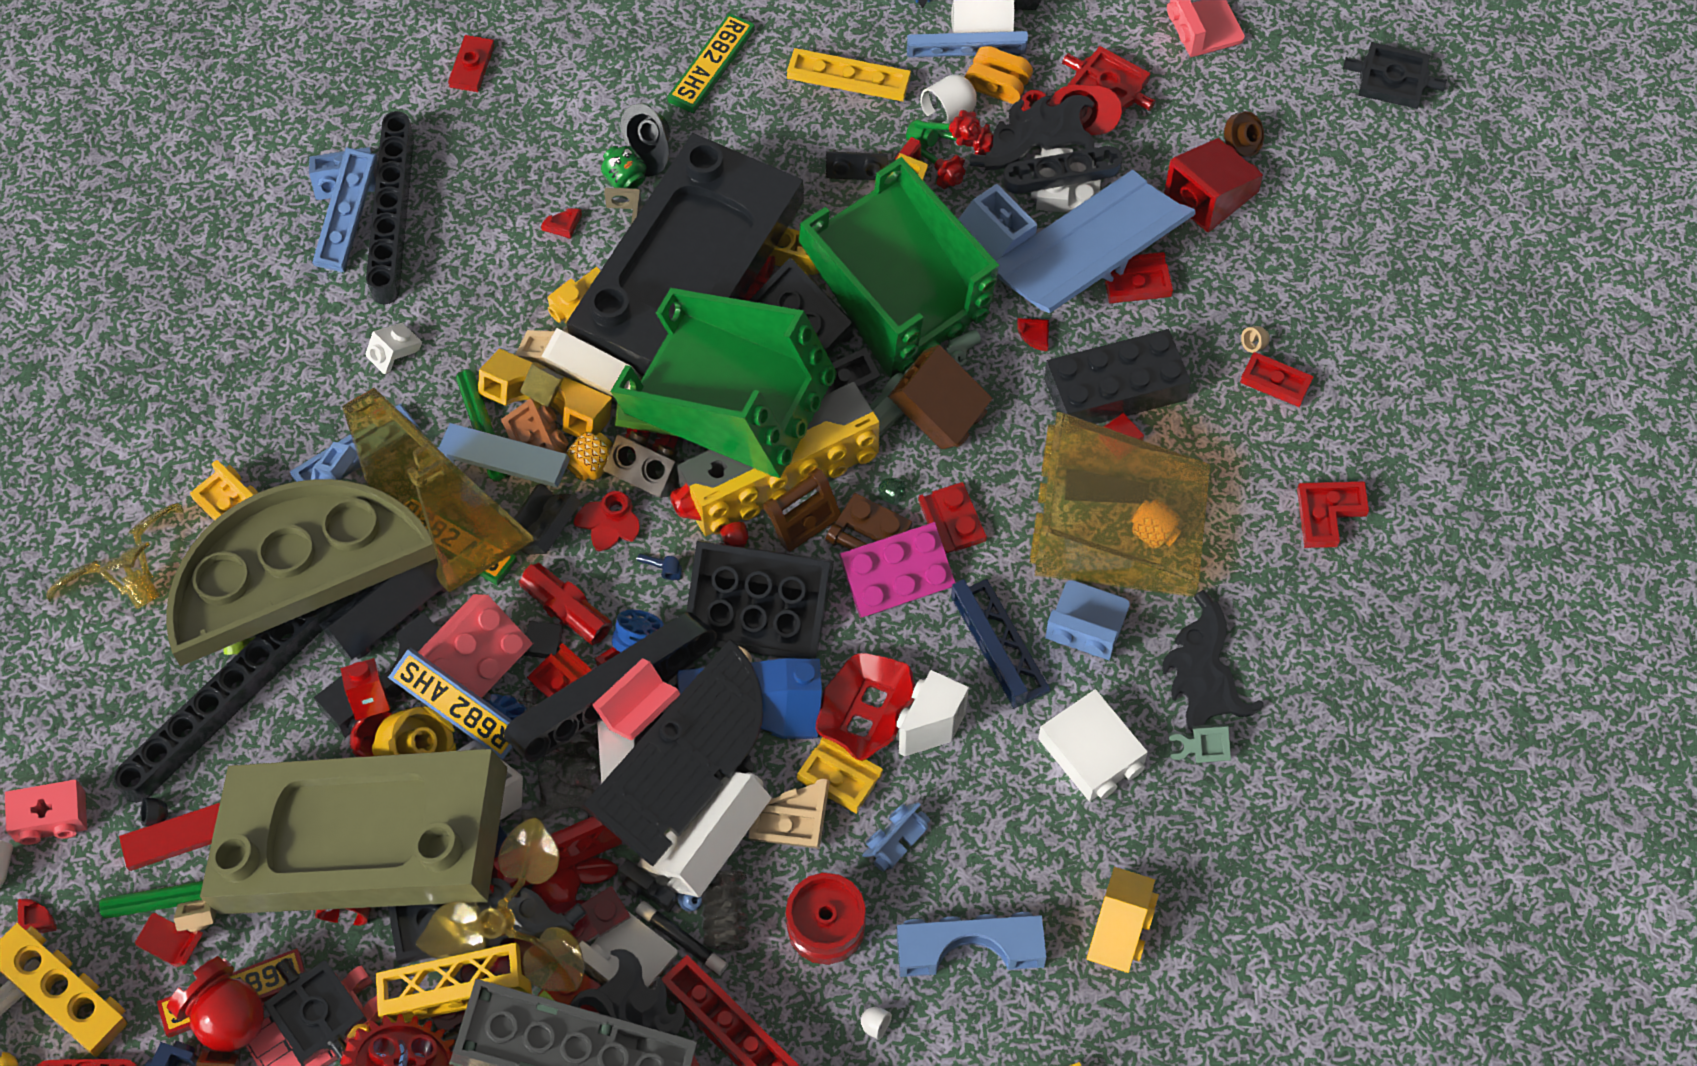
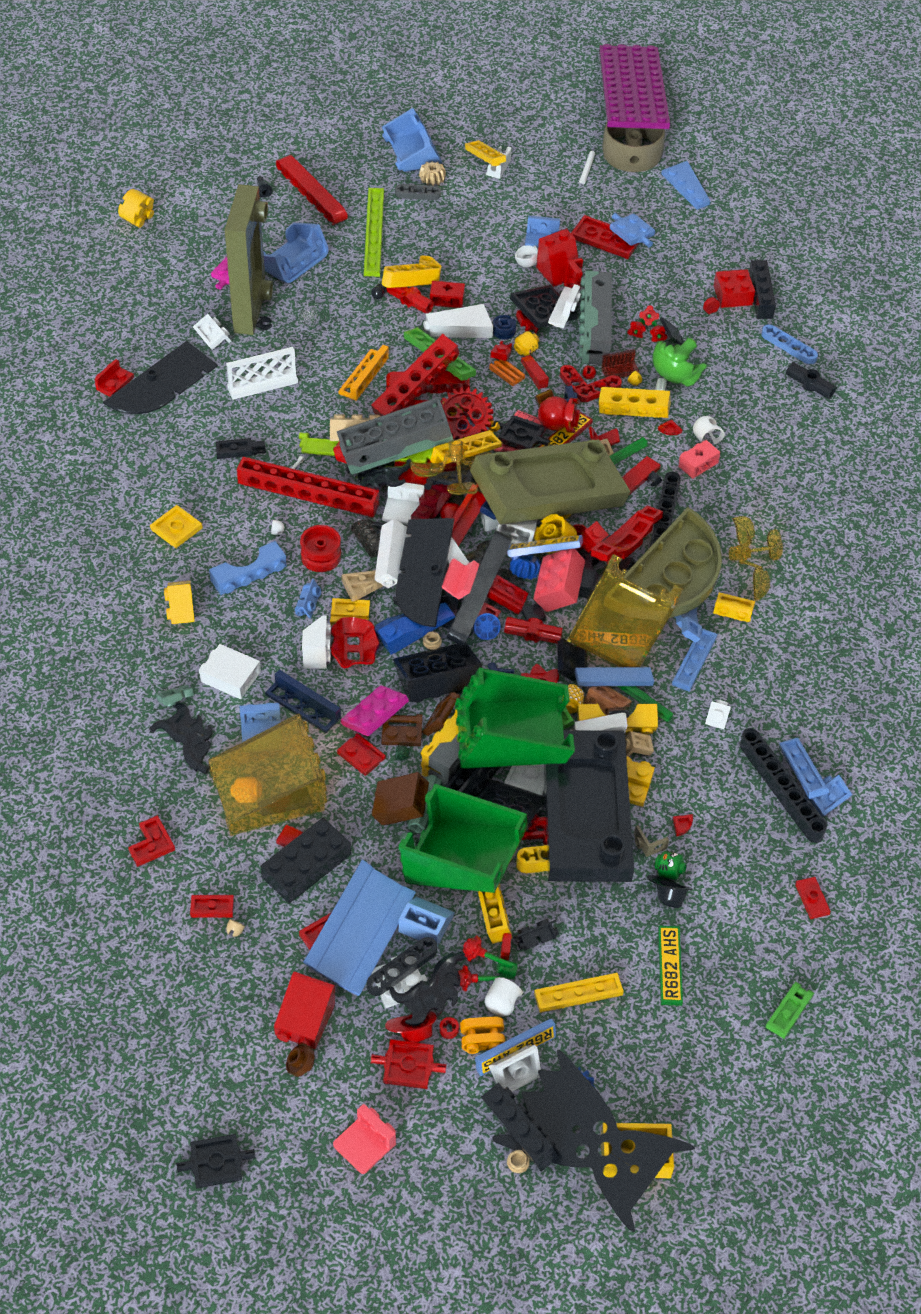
camera: 150 degrees right, 10 degrees down
none -> red piece [591,505,663,562]

